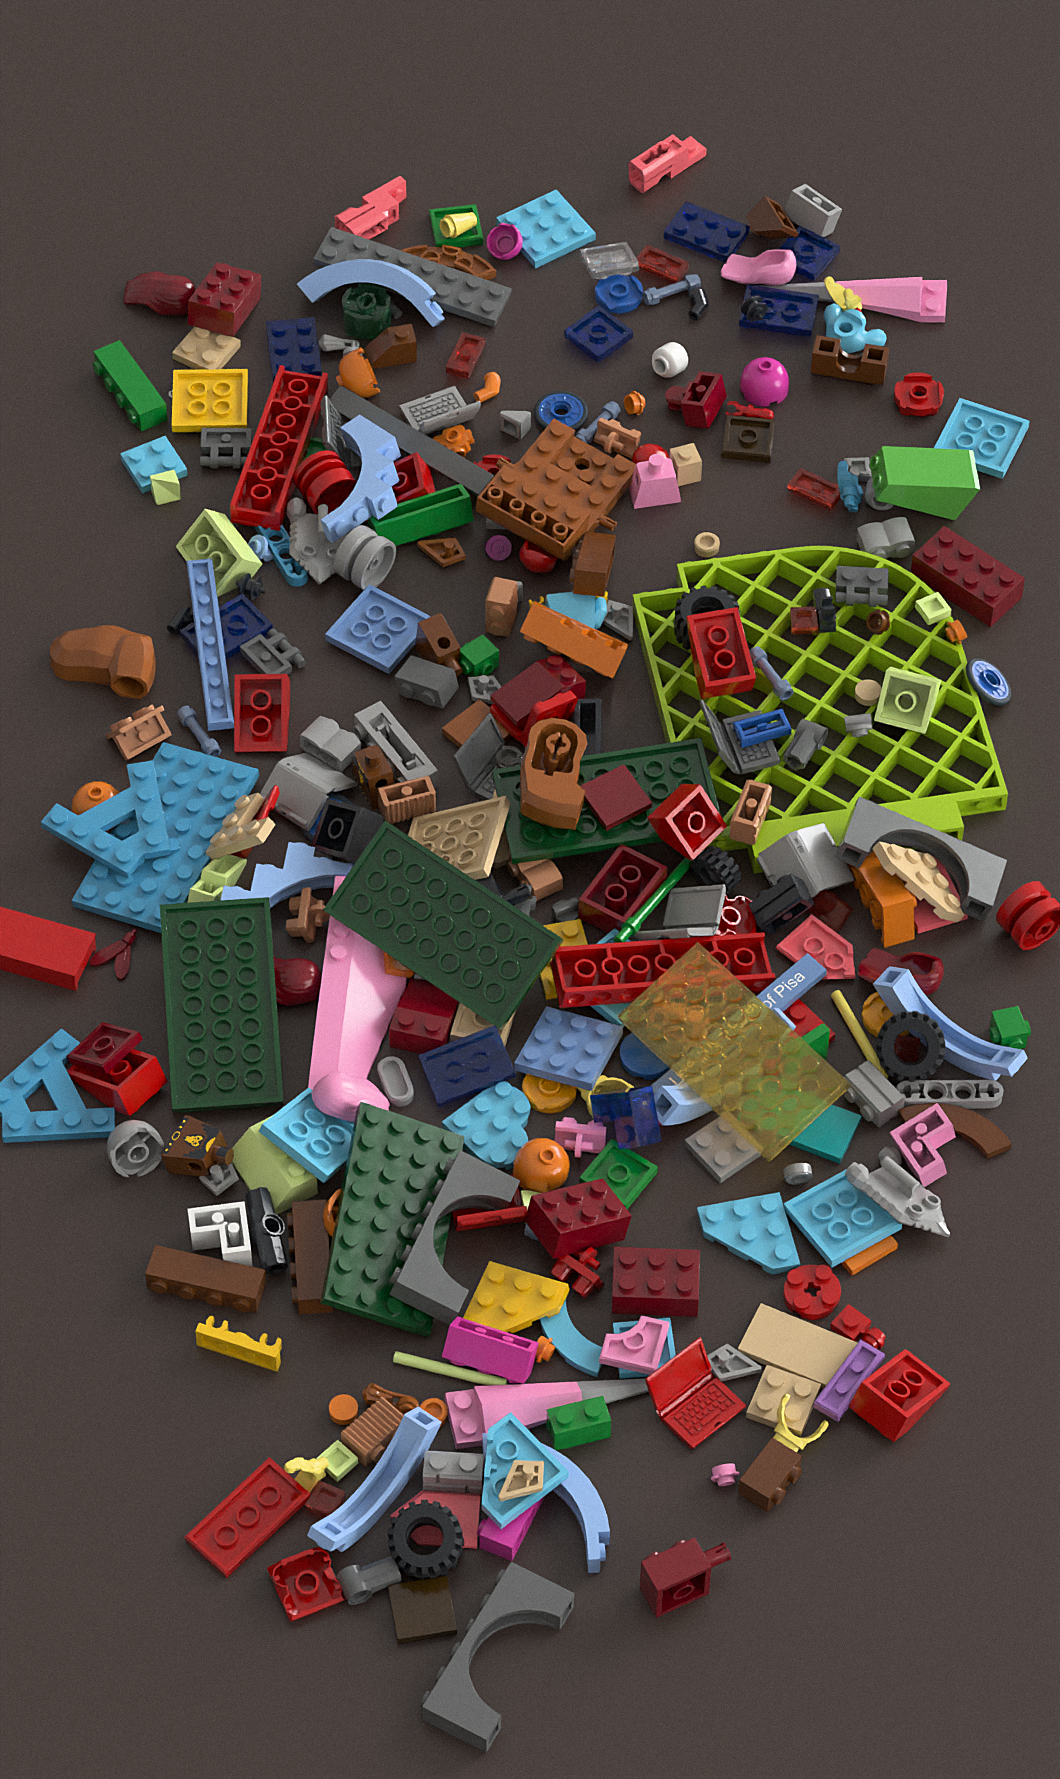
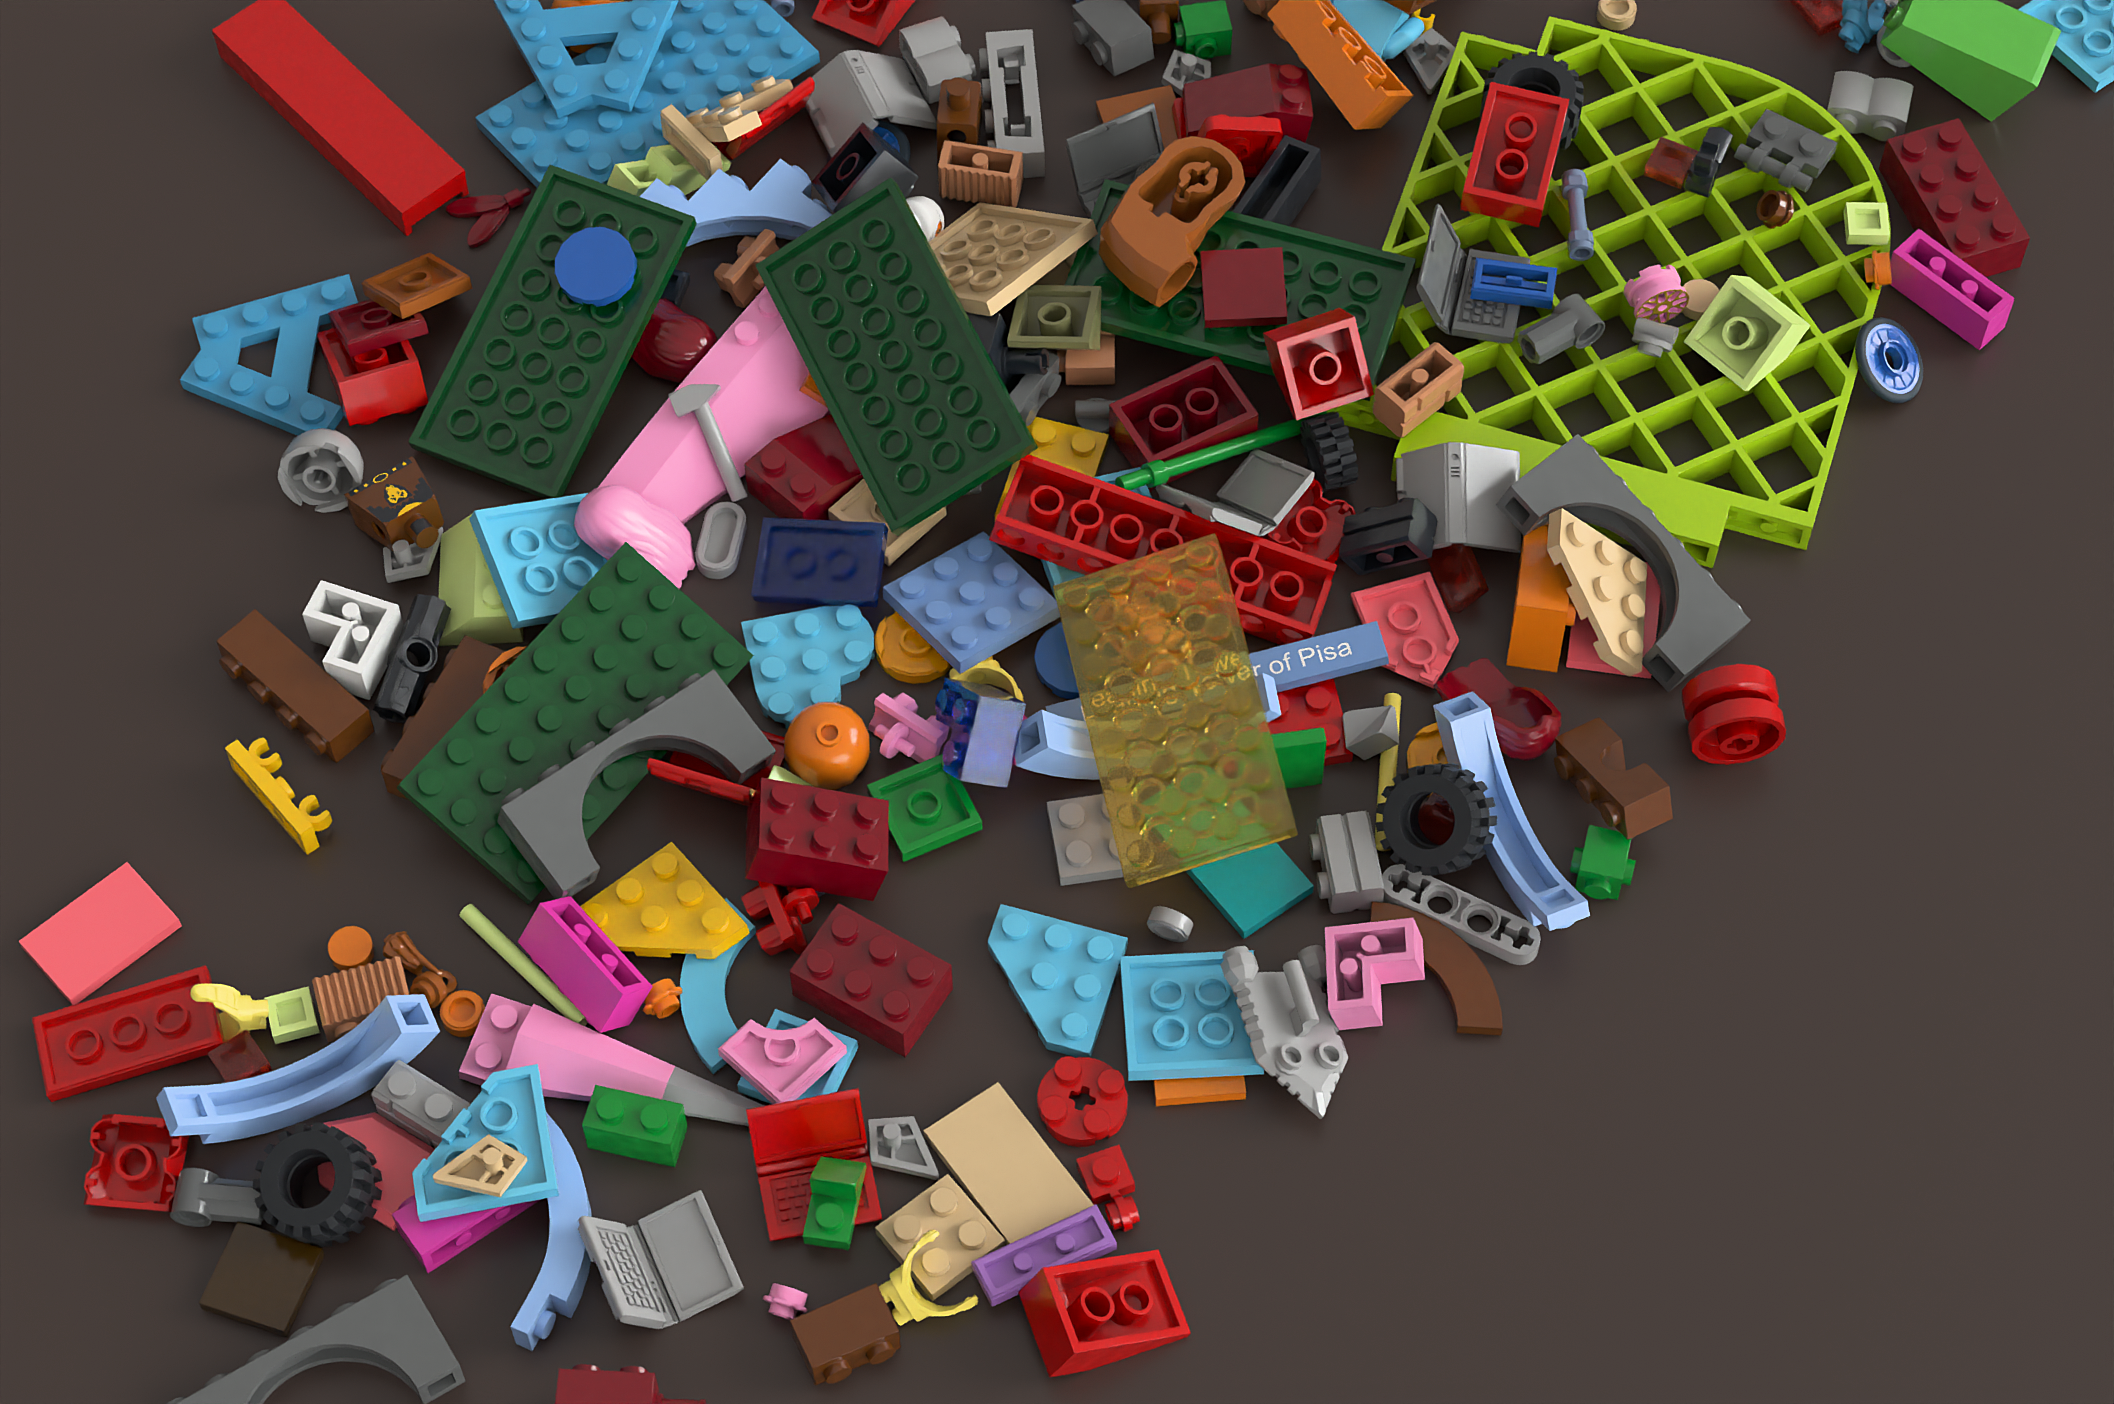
camera: 30 degrees right, 5 degrees up
none -> coral tile [19,862,182,1005]
none -> dark orange tile [361,252,473,319]
none -> blue tile [555,227,637,306]
none -> light grey piece [578,1190,744,1329]
none -> tan tile [660,104,723,180]
none -> light grey piece [668,384,748,503]
none -> green slope [803,1156,867,1250]
none -> olive slope [1007,285,1101,350]
none -> light grey slope [1342,705,1399,760]
none -> reddish brown arch [1554,717,1673,840]
none -> bright pink wheel [1623,264,1690,323]
none -> dark pink brick [1890,229,2015,350]

